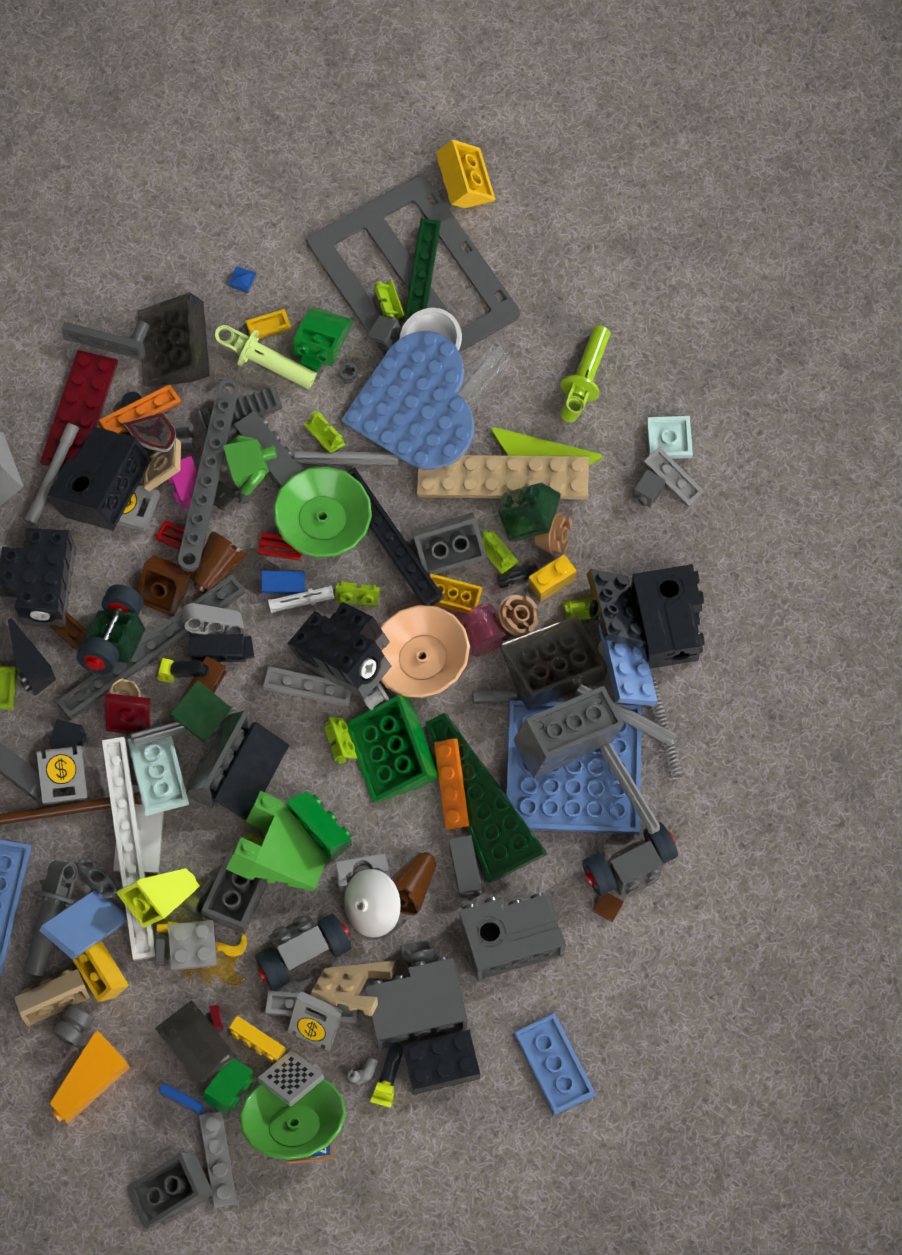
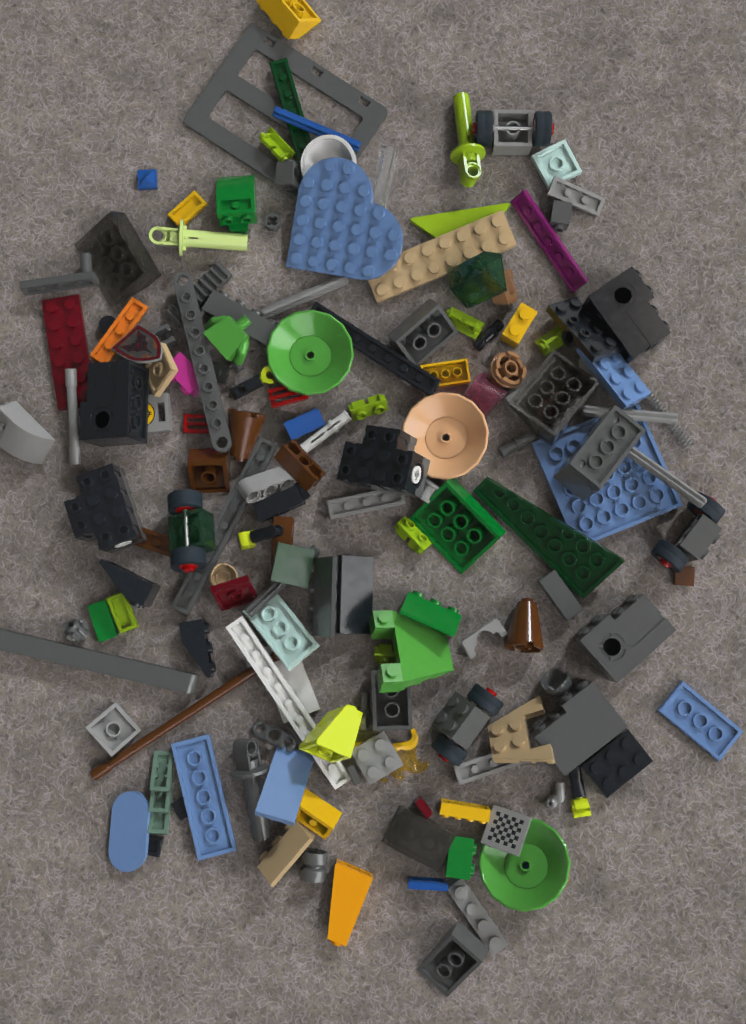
camera: 20 degrees left, 15 degrees up
light grey container [36,746,88,805] -> none
light grey container [287,991,343,1052] -> none
lime hinge [303,411,346,454] -> none
white dish [344,869,400,938] -> none
orange plate [434,739,469,831] -> none
none -> black piece [229,366,274,401]
none -> blue axle [272,106,361,152]
none -> reddish brown piece [274,439,326,492]
none -> brick [472,109,554,156]
none -> magenta tile [510,190,589,293]

